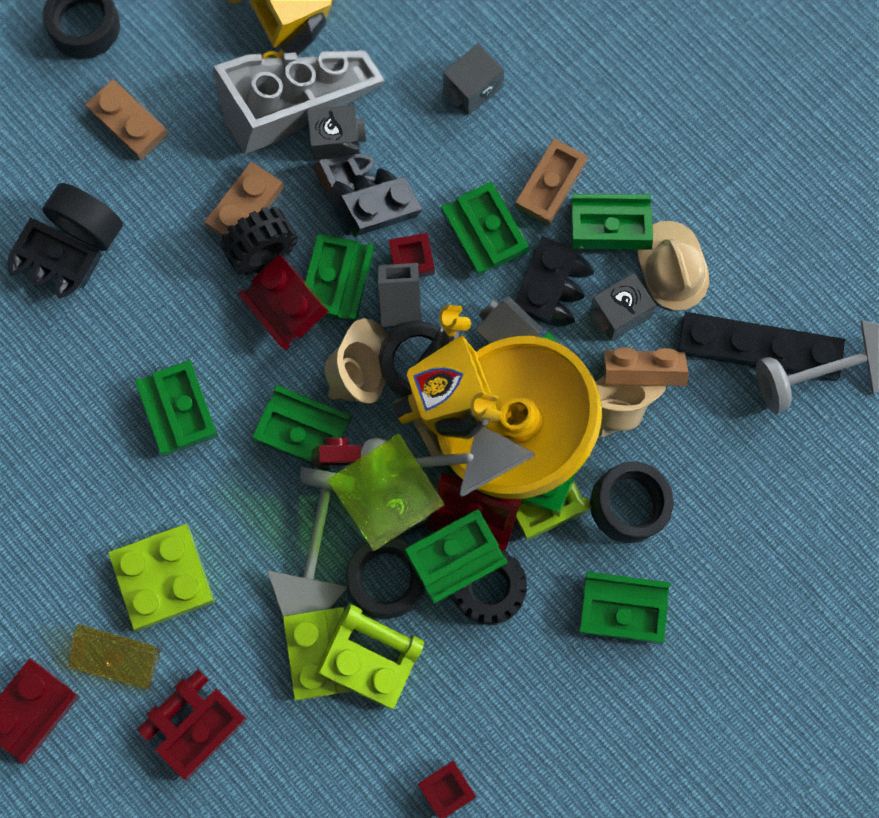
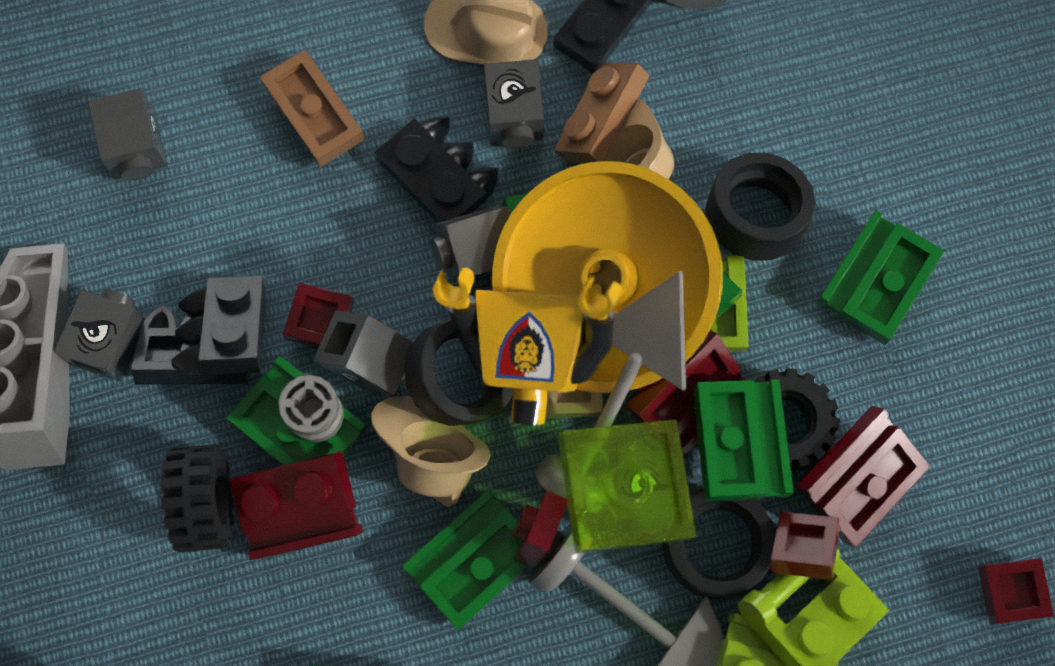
camera: 70 degrees left, 0 degrees up
medium nougat plate [205,161,284,237] -> none
green plate [441,181,529,277] -> none
green plate [571,193,653,250] -> none
none -> light grey wheel [279,375,344,443]
none -> plate [771,512,840,580]
none -> plate [796,406,930,548]

